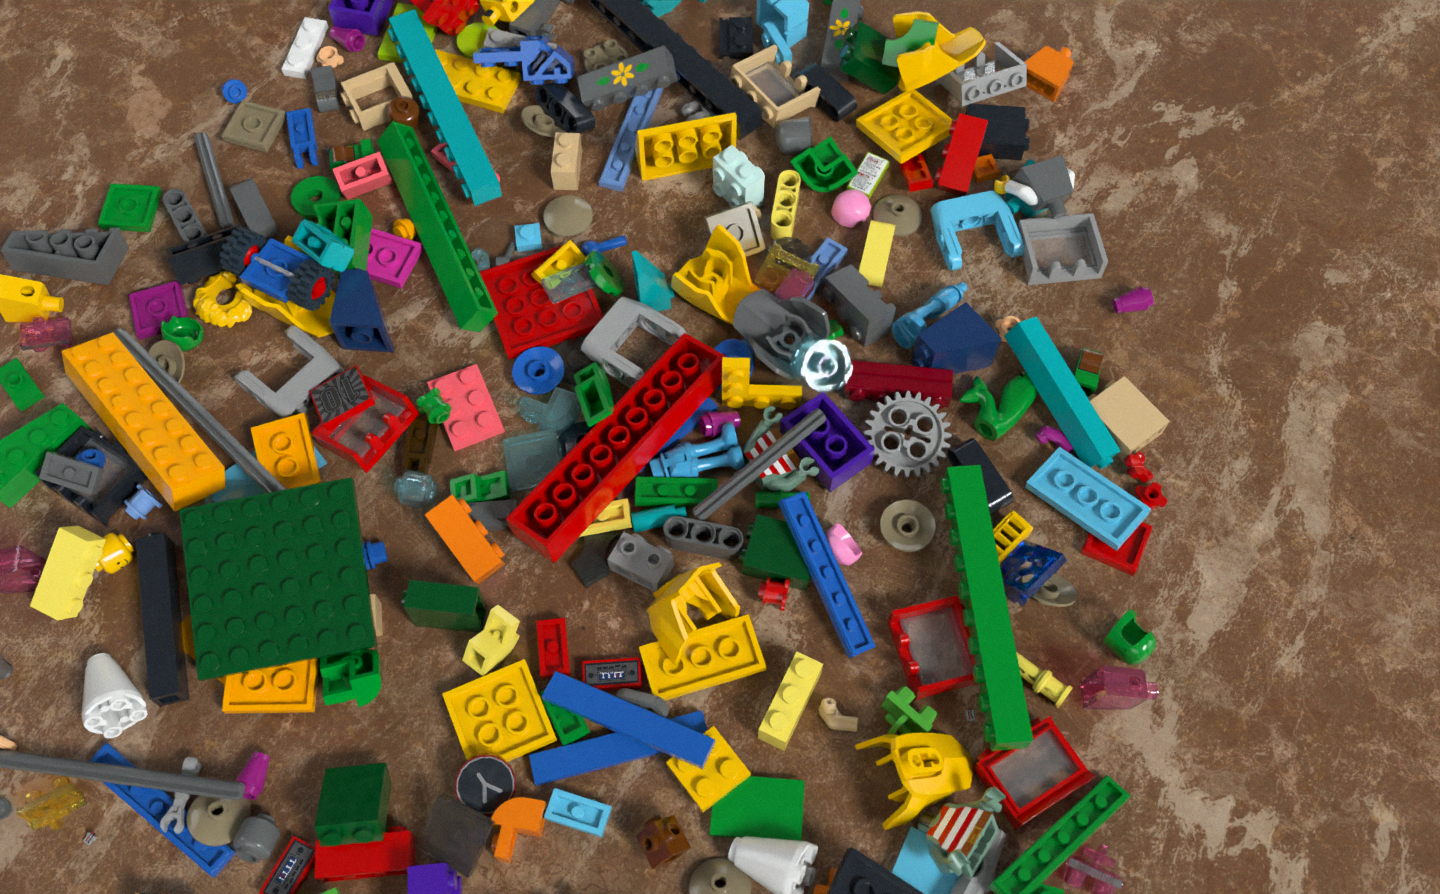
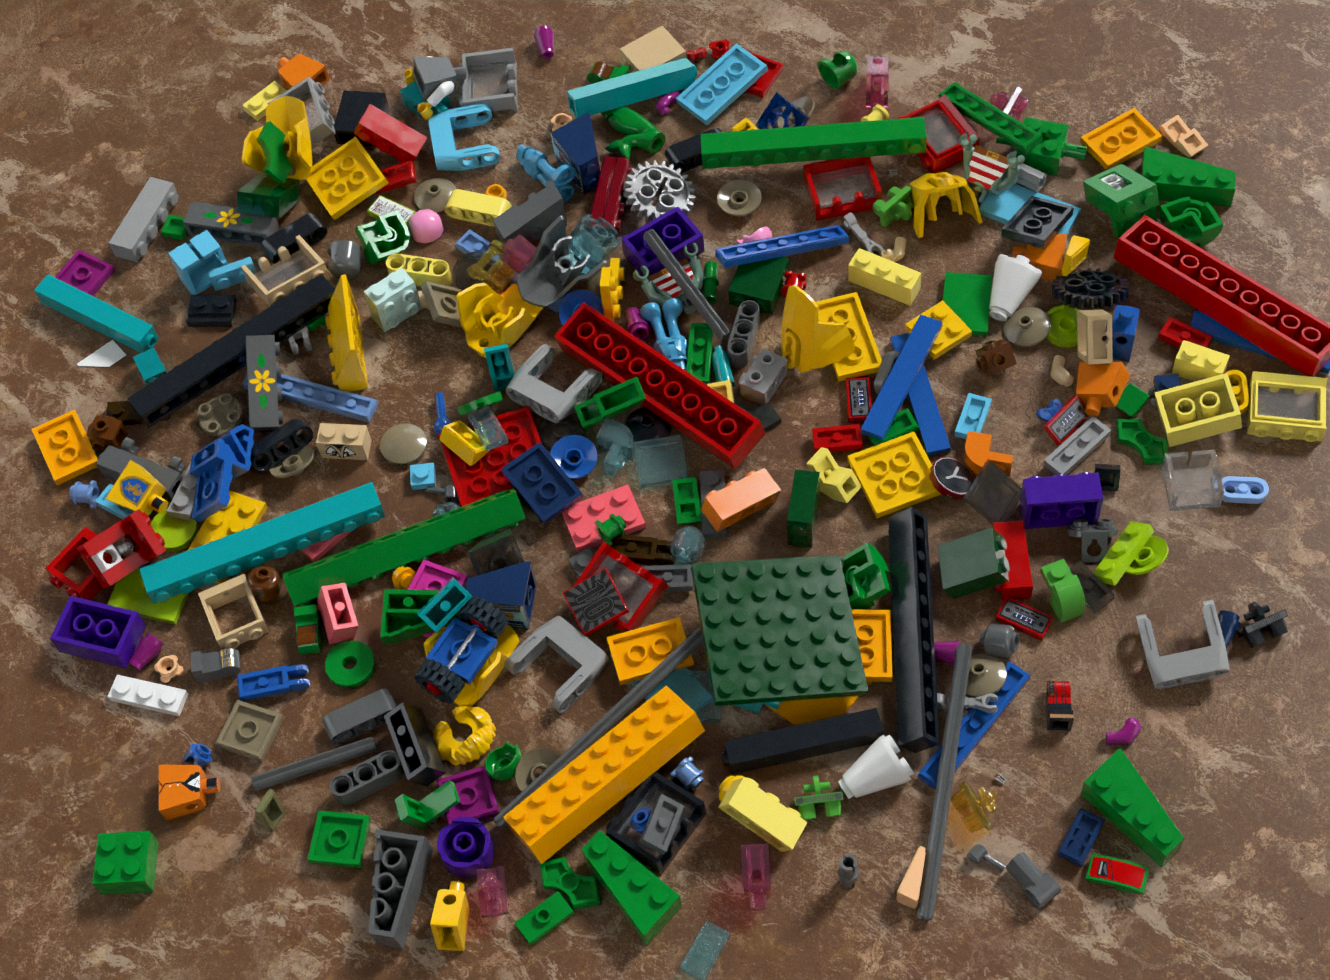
camera: 80 degrees left, 5 degrees down
none -> green brick [92,831,159,895]
none -> orange torso [159,765,220,820]
none -> light yellow plate [242,81,287,121]
none -> olive slope [255,788,286,833]
none -> green bracket [395,780,460,830]
none -> dark purple brick [437,817,495,879]
none -> clear smoke slope [467,528,524,576]
none -> light orange plate [485,184,507,199]
none -> dark blue plate [501,442,583,525]
none -> green tile [539,857,601,910]
none -> dark grey plate [568,548,594,578]
none -> dark grey plate [643,564,693,593]
none -> bright green hips [794,775,843,820]
none -> light grey piece [843,213,883,256]
none -> black brick [888,507,940,753]

